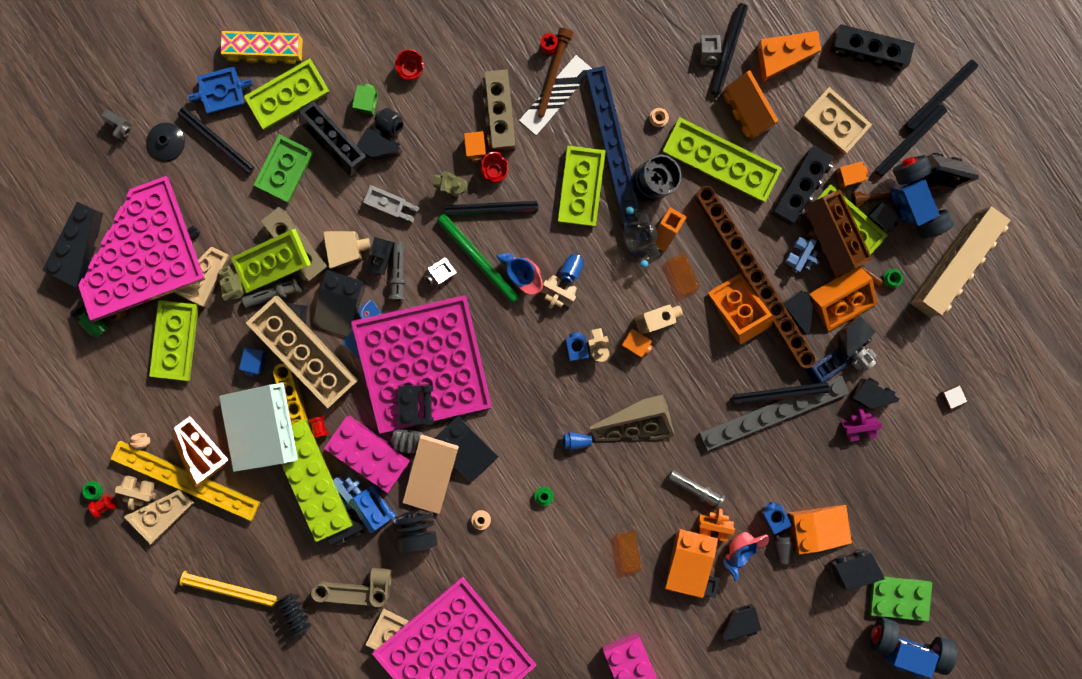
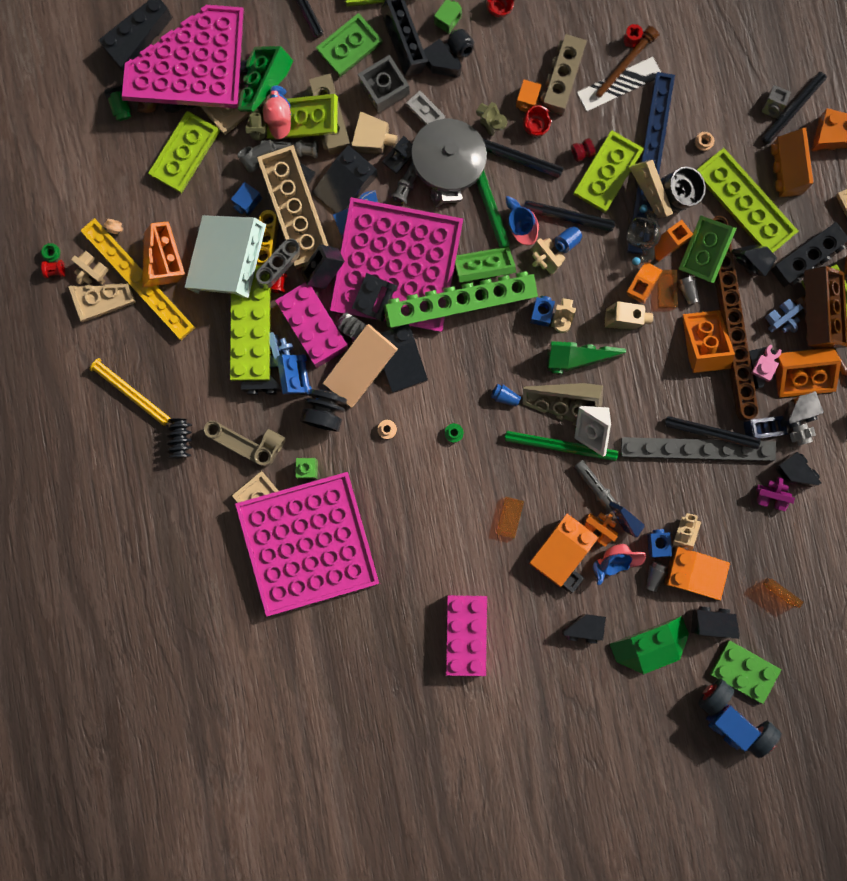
camera: 25 degrees right, 5 degrees down
orange brick [621,329,652,358] -> none
none -> dark grey piece [237,140,277,172]
none -> green wedge [238,46,294,112]
none -> dark grey beam [256,239,300,289]
none -> coral hair [263,85,291,139]
none -> bright green brick [296,458,318,479]
none -> black brick [301,244,345,289]
none -> dark grey brick [358,55,410,113]
none -> bright green brick [383,271,538,328]
none -> dark grey dish [411,118,487,192]
none -> bright green plate [455,246,516,282]
none -> green axle [505,431,618,461]
none -> black axle [523,200,615,232]
none -> green wedge [547,341,626,374]
none -> dark red wheel [571,138,595,162]
none -> white slope [575,406,611,456]
none -> dark blue slope [609,502,645,538]
none -> green wedge [609,616,689,674]
none -> orange slope [627,262,663,304]
none -> tan wing [629,160,673,218]
none -> tan hips [673,513,701,550]
none -> flat silver cone [678,276,699,305]
none -> bright green plate [679,215,737,283]
none -> black slope [731,245,777,276]
none -> bright pink plate [751,345,782,382]
none -> clear orange tile [763,578,804,608]

